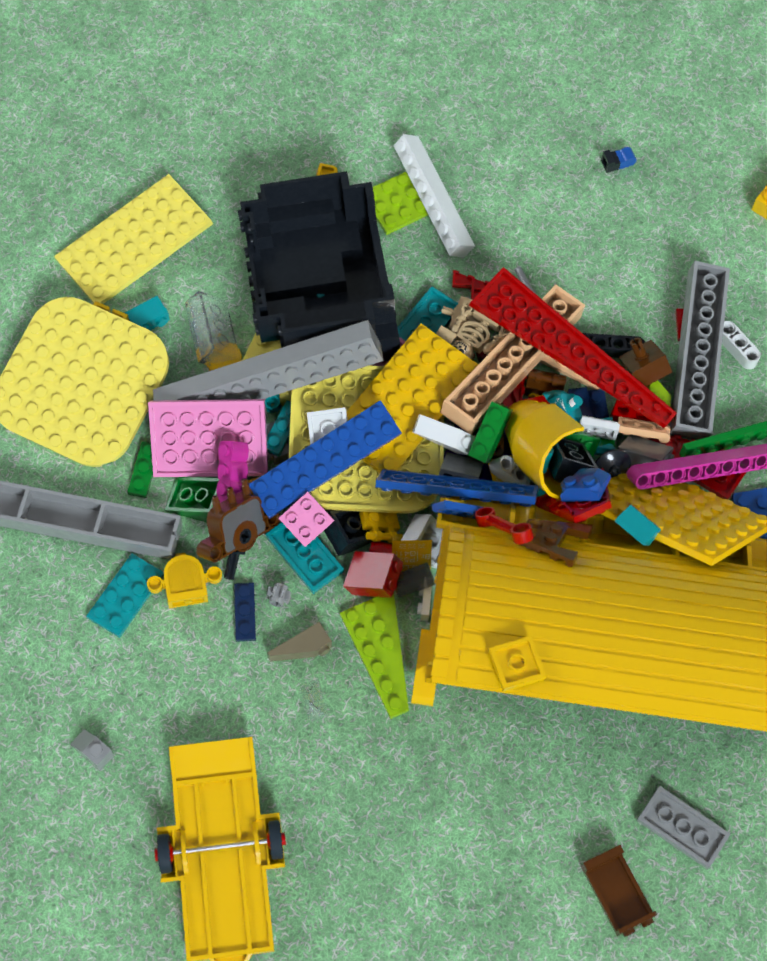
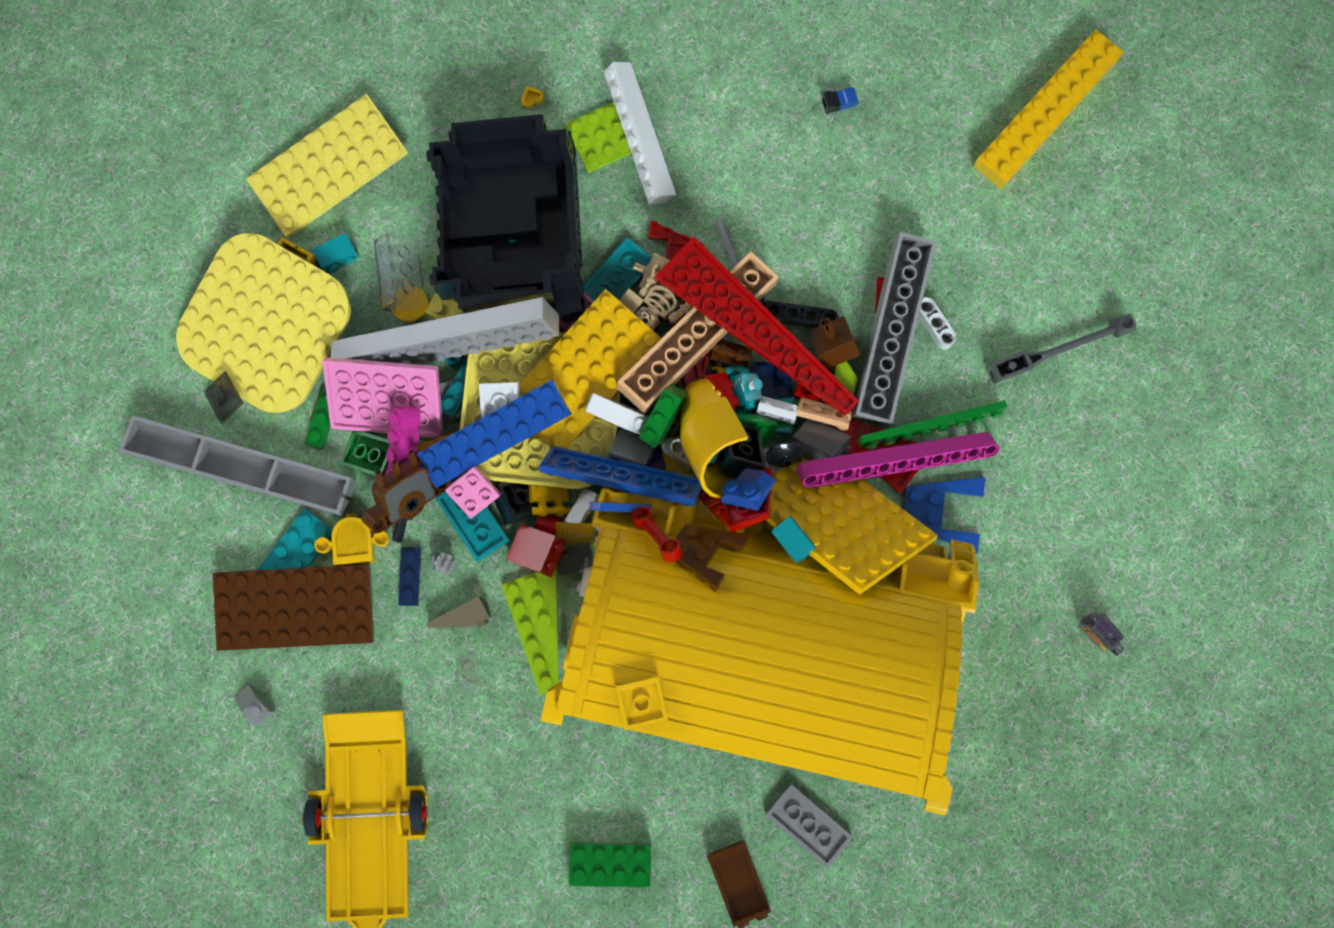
camera: 10 degrees right, 15 degrees up
none -> clear smoke piece [204,371,244,424]
none -> reddish brown plate [212,564,374,651]
none -> green brick [569,842,651,887]

